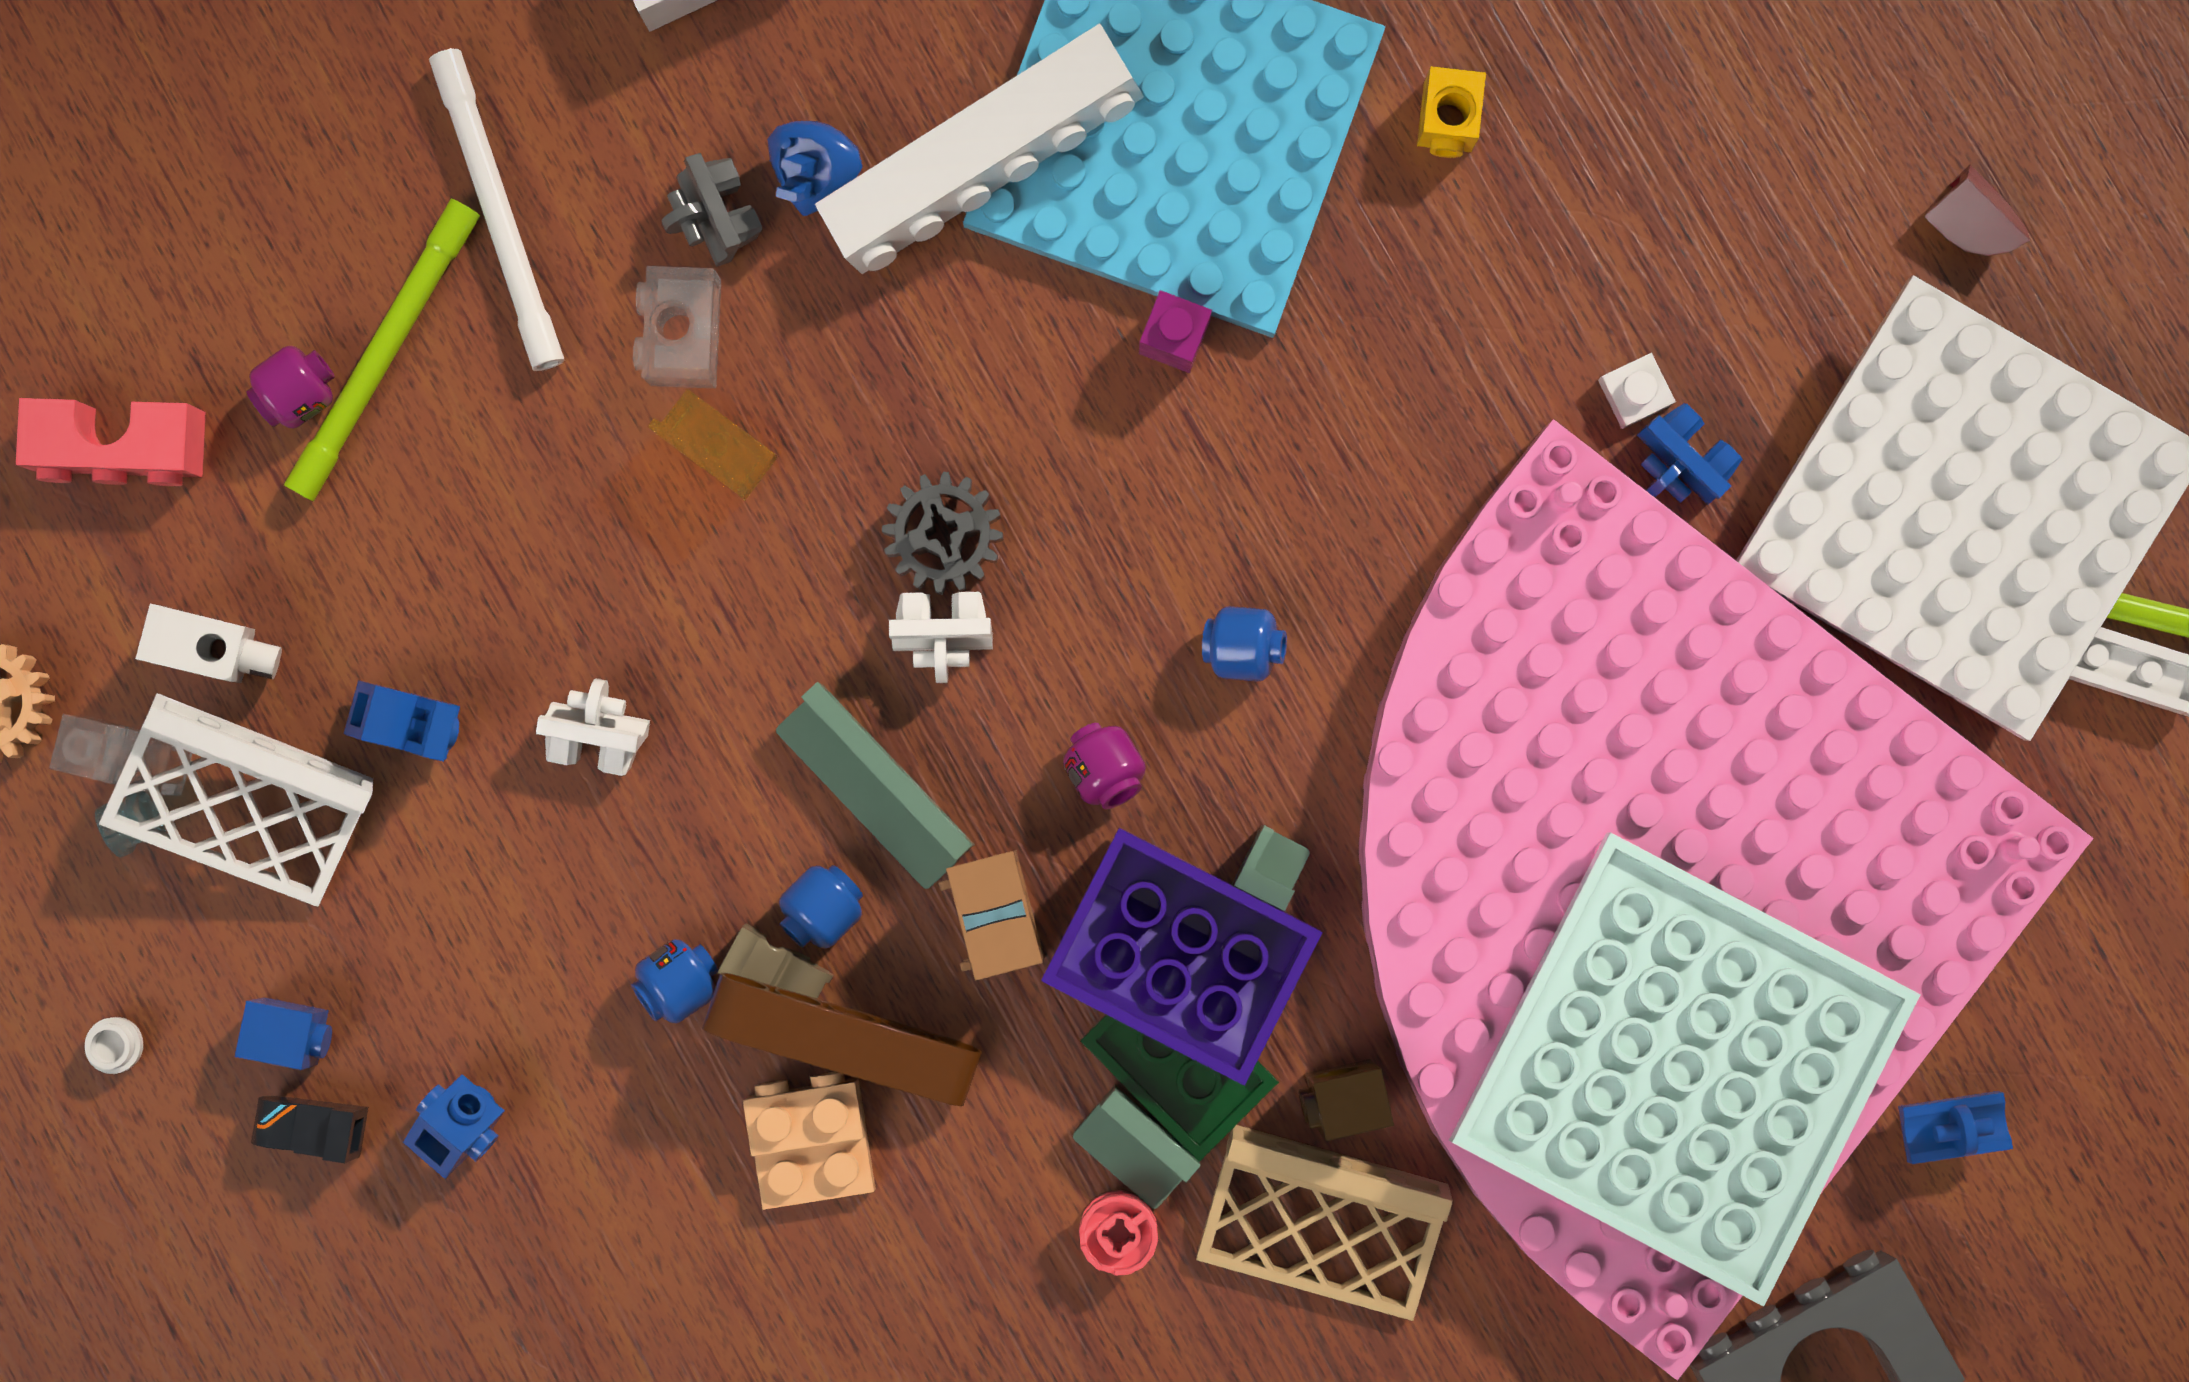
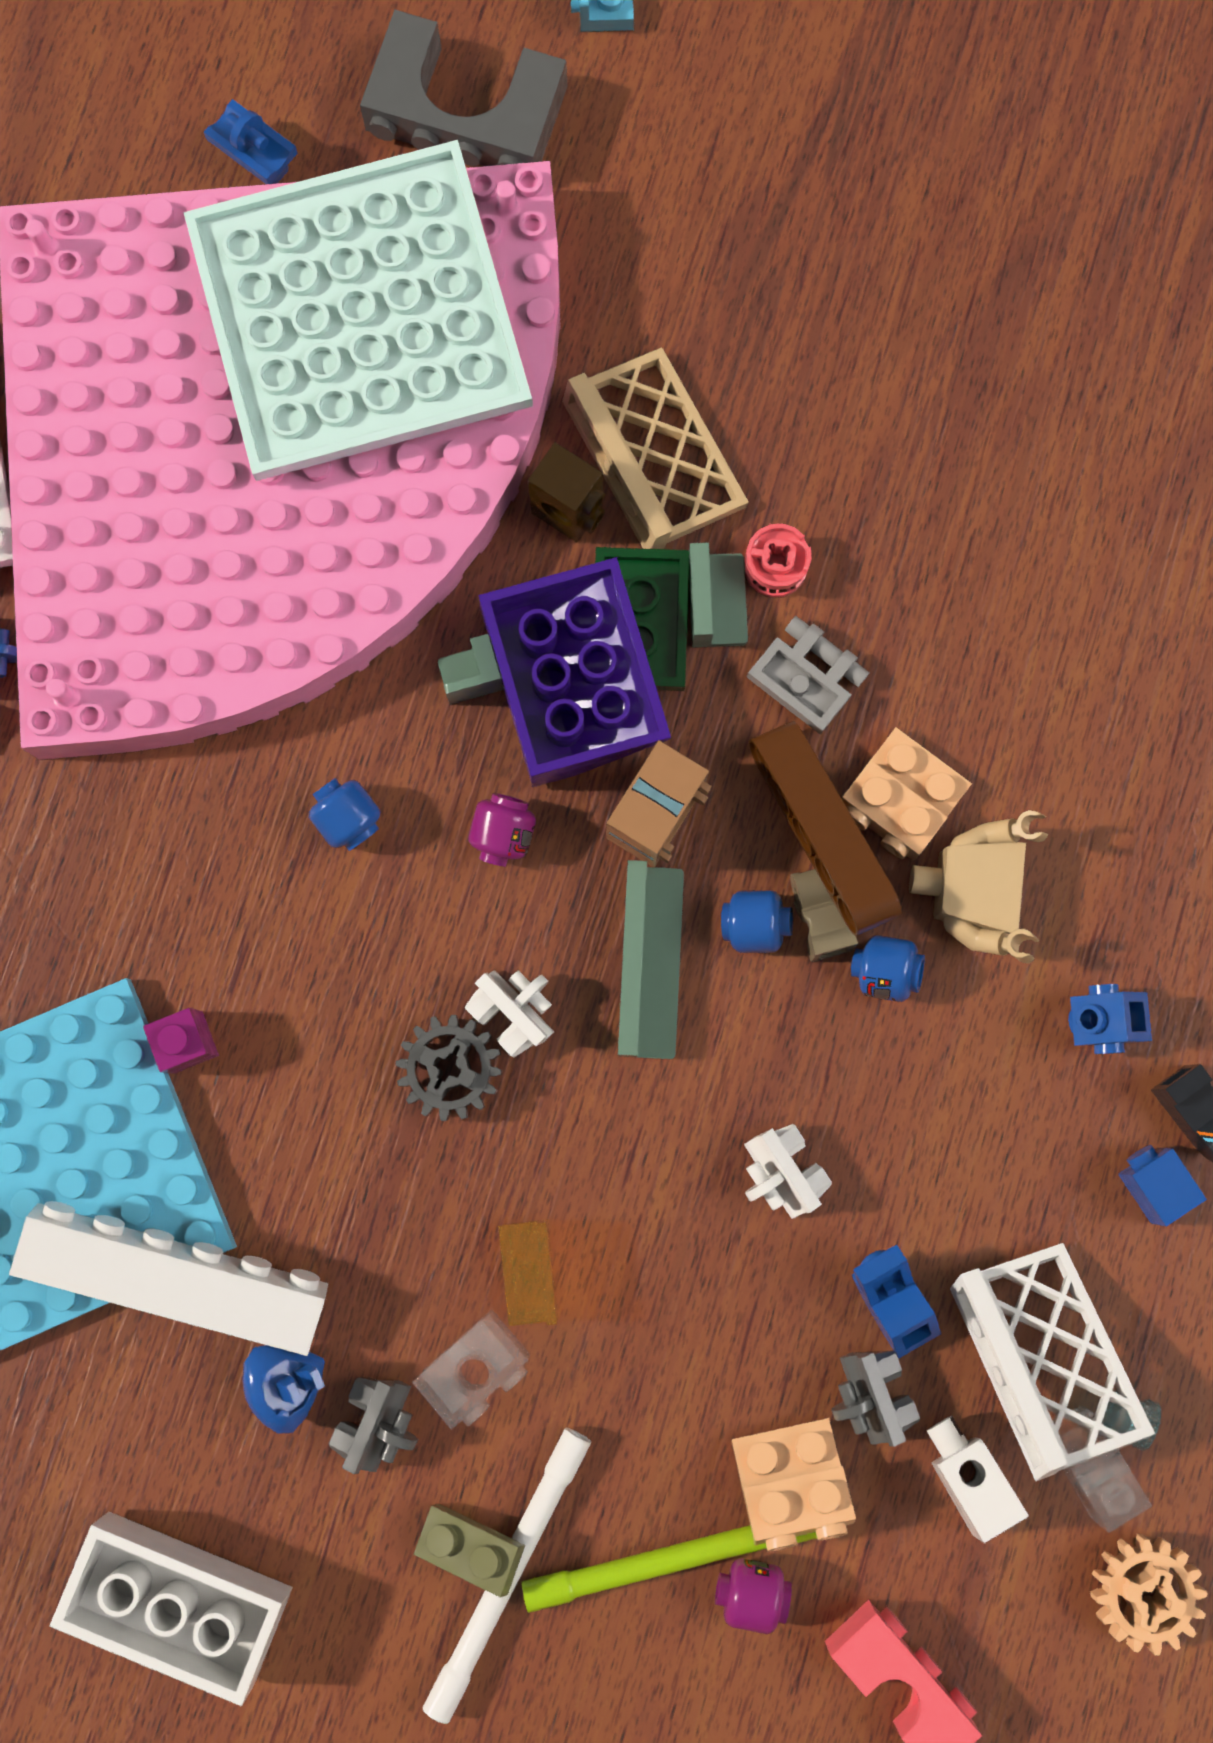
camera: 135 degrees left, 5 degrees down
none -> olive plate [413,1504,525,1598]
none -> light nougat plate [732,1418,856,1552]
none -> light grey plate [747,616,870,735]
none -> dark grey hips [831,1351,920,1447]
none -> tan torso [909,810,1048,963]

